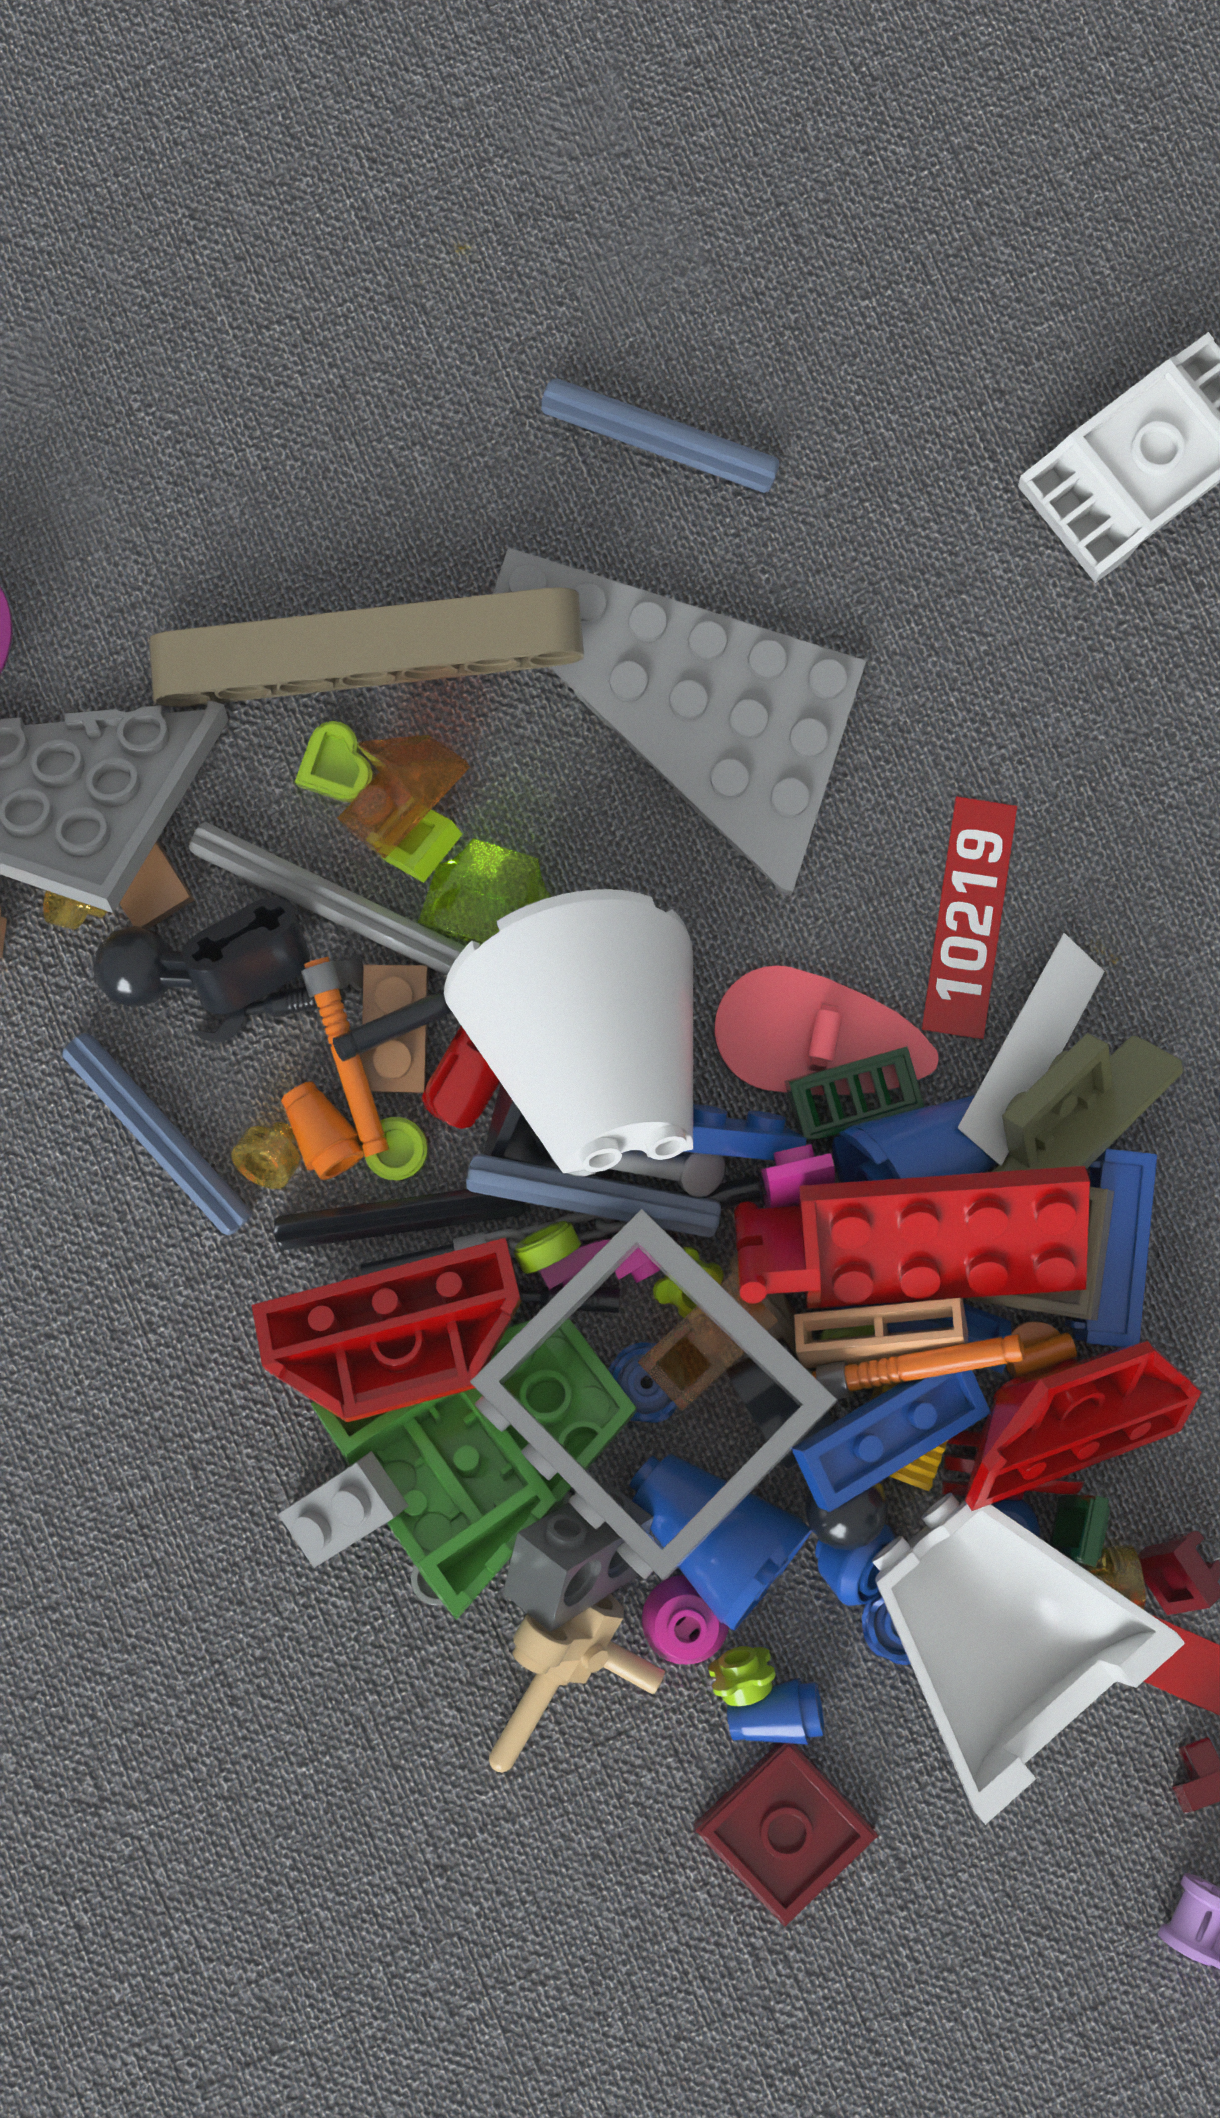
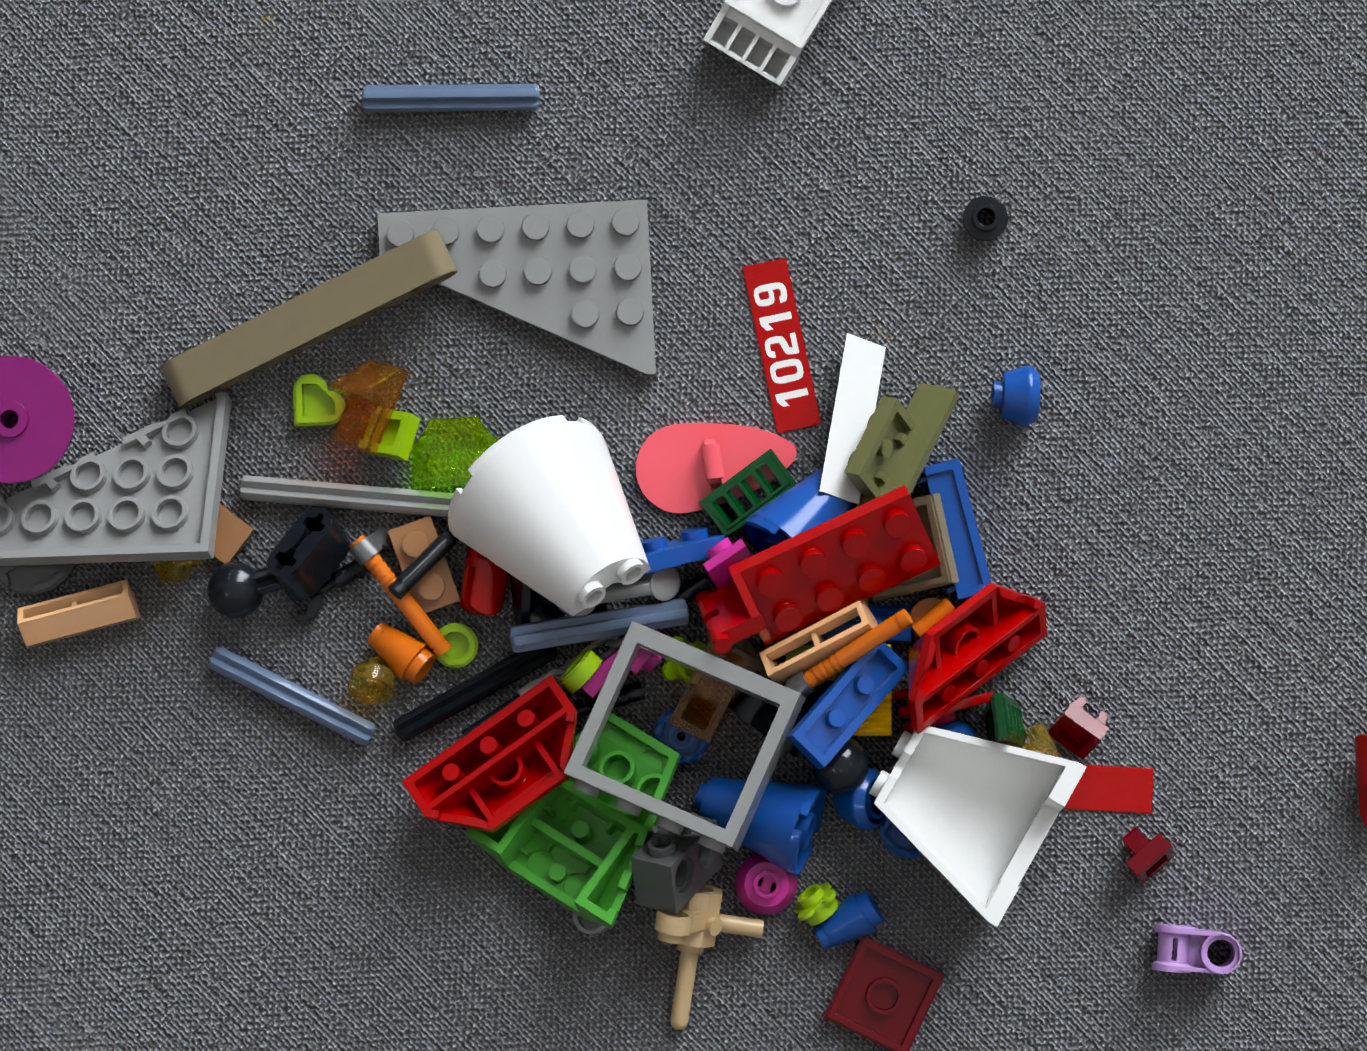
camera: 20 degrees left, 0 degrees up
light grey plate [278,1451,409,1568] -> none

